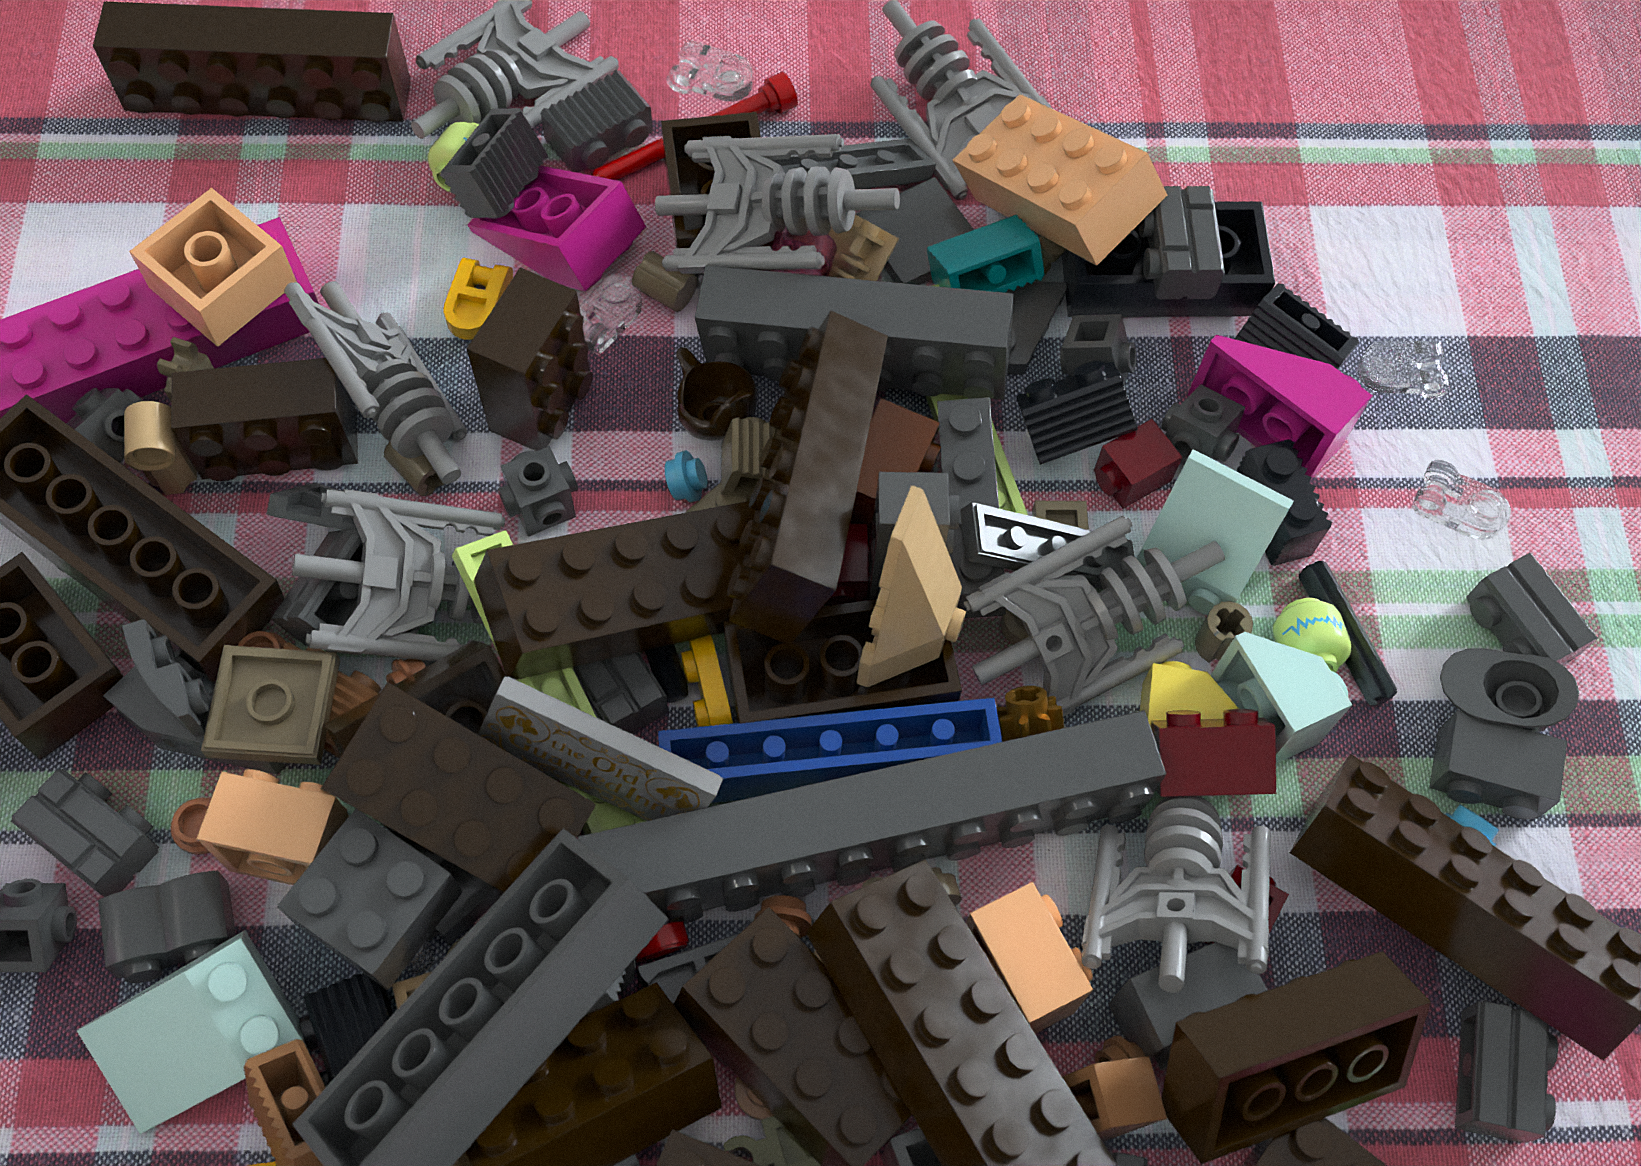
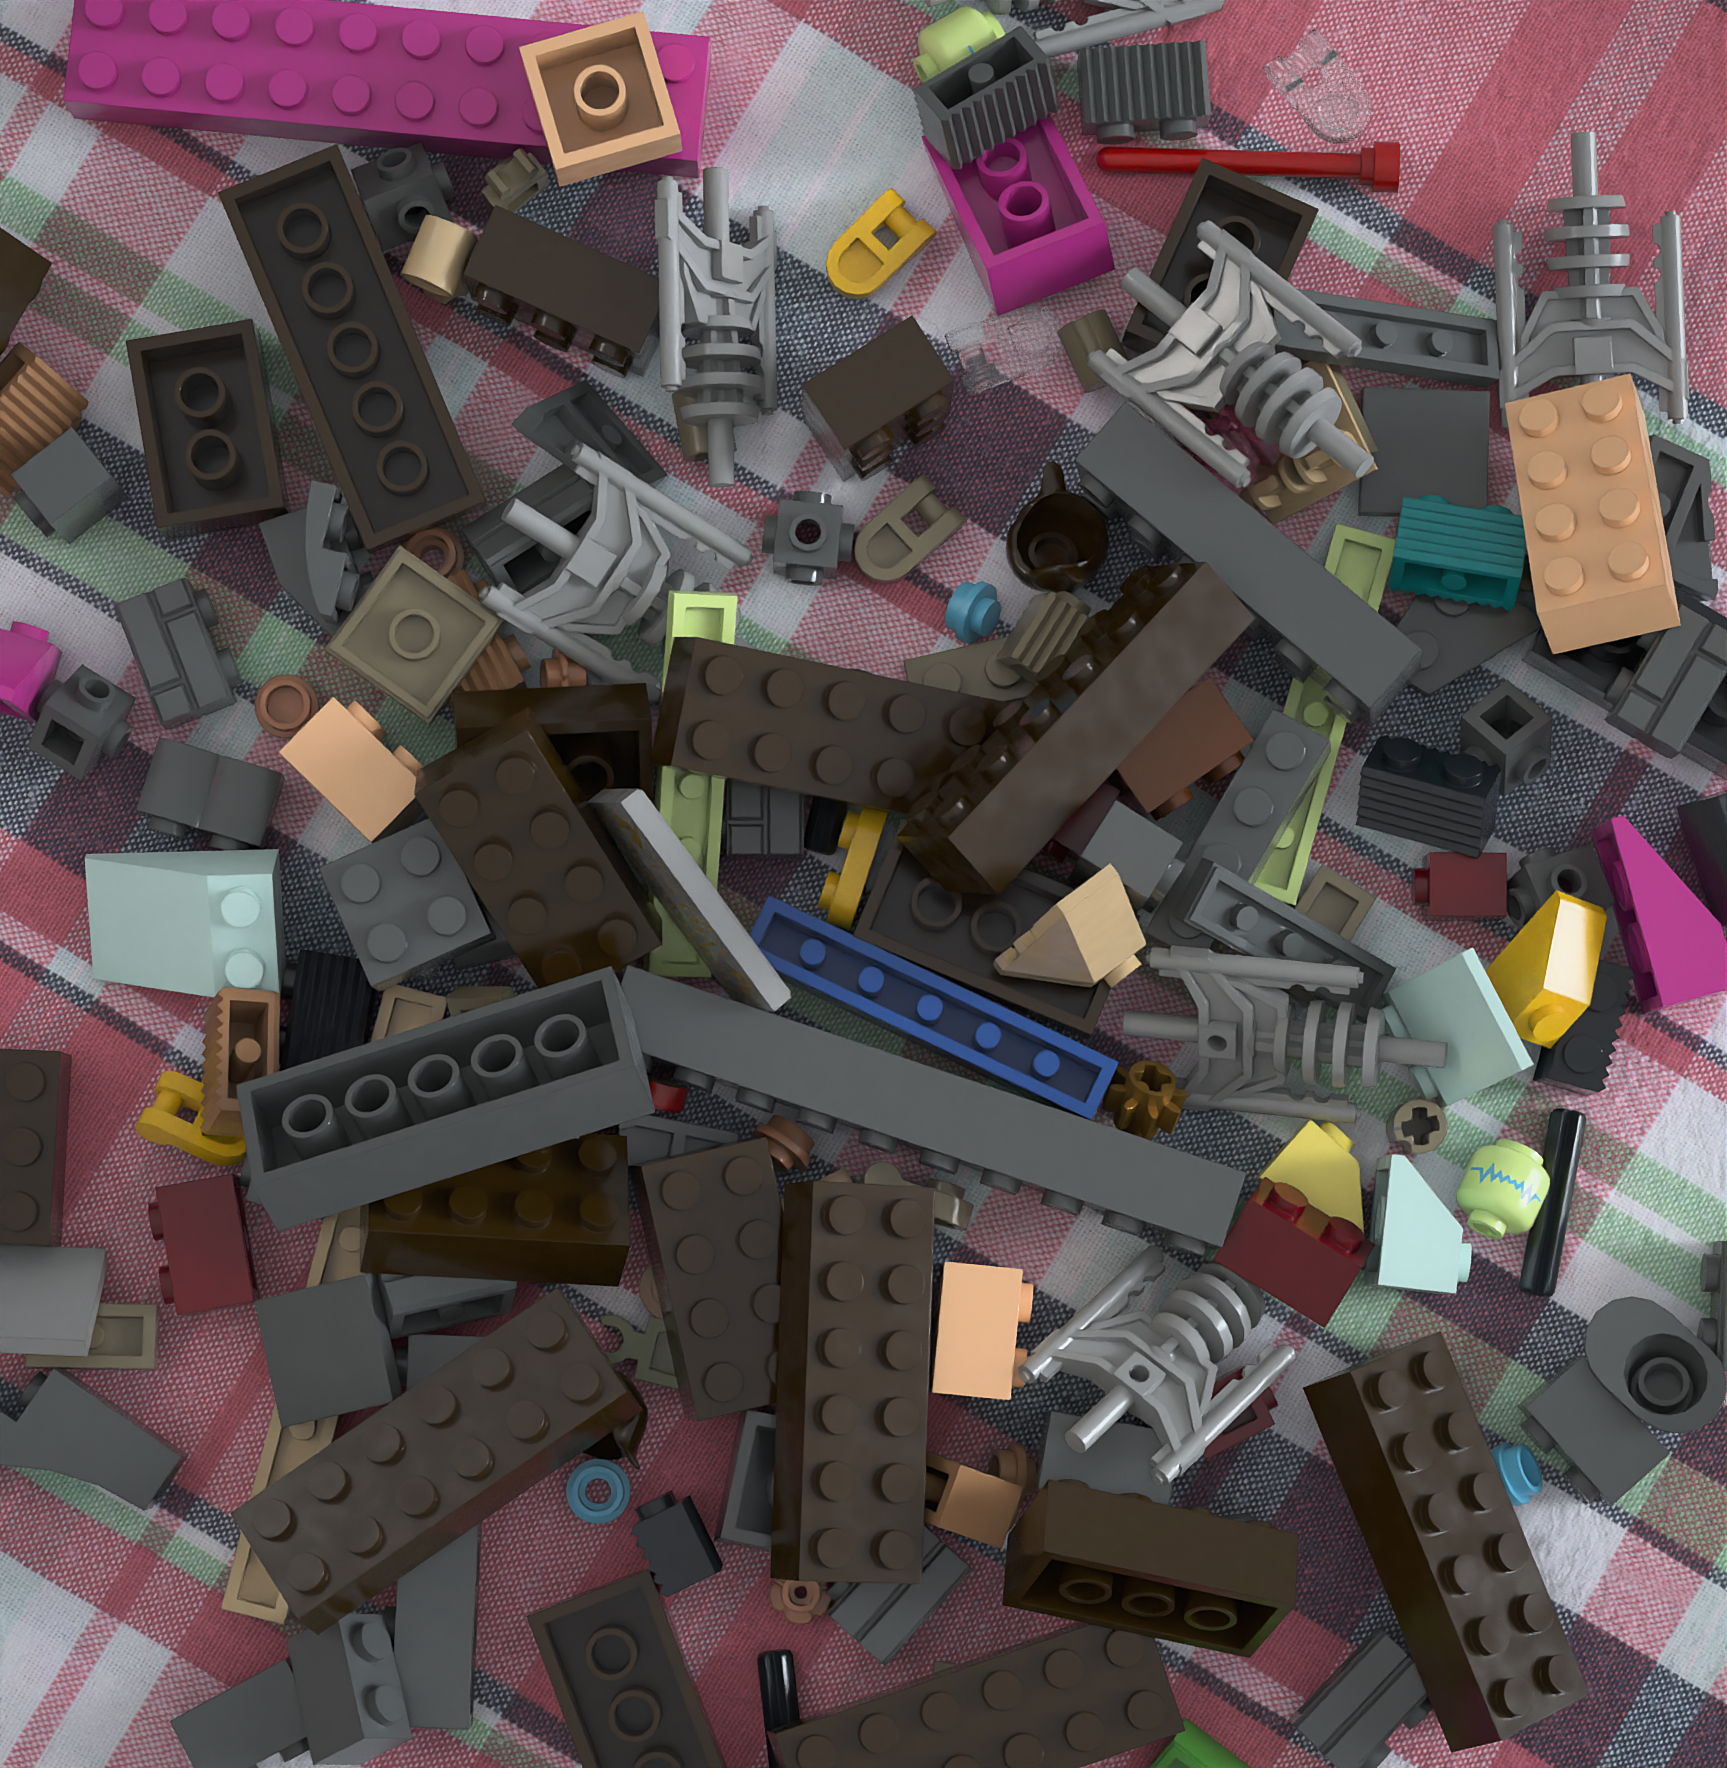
camera: 30 degrees right, 20 degrees up
none -> dark tan plate [854,474,967,585]
none -> yellow slope [1485,890,1607,1049]

